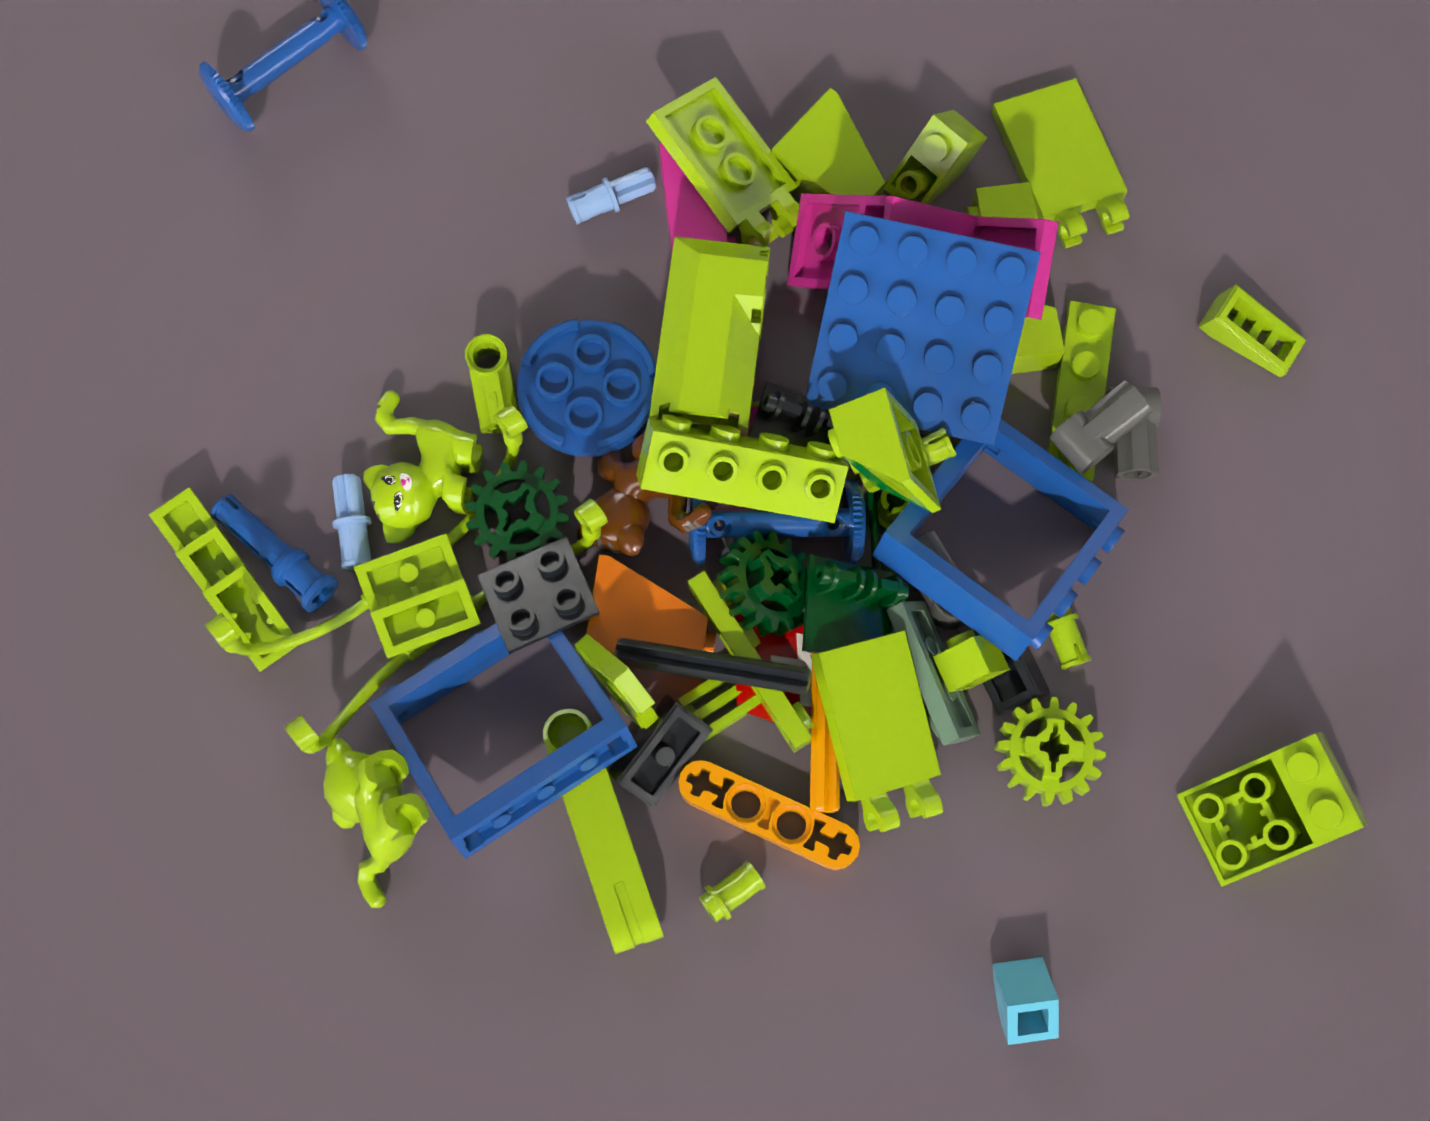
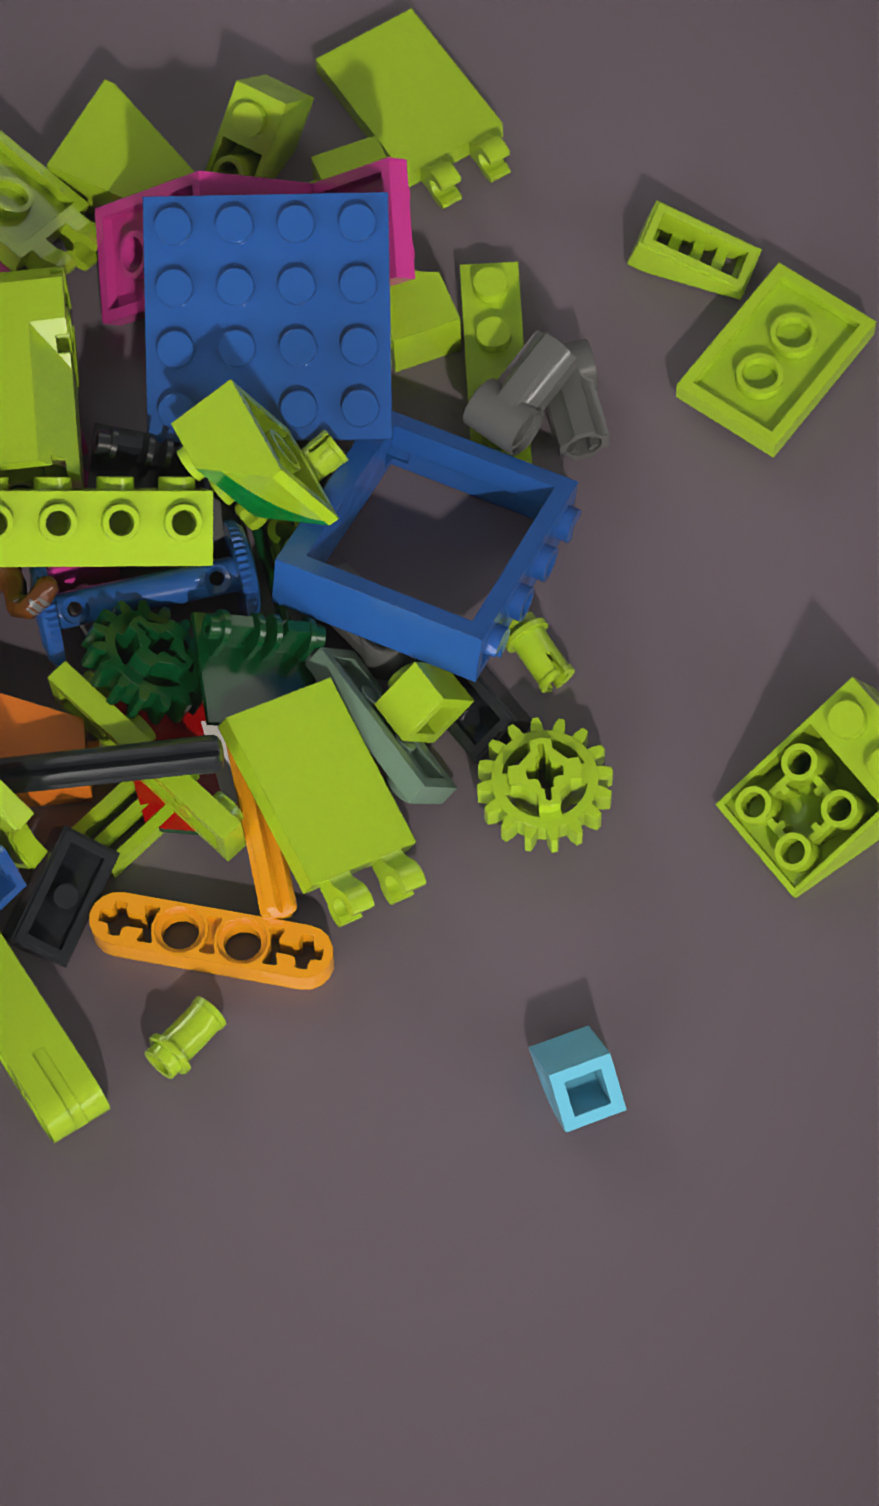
camera: 10 degrees left, 10 degrees down
none -> lime plate [676,262,877,458]

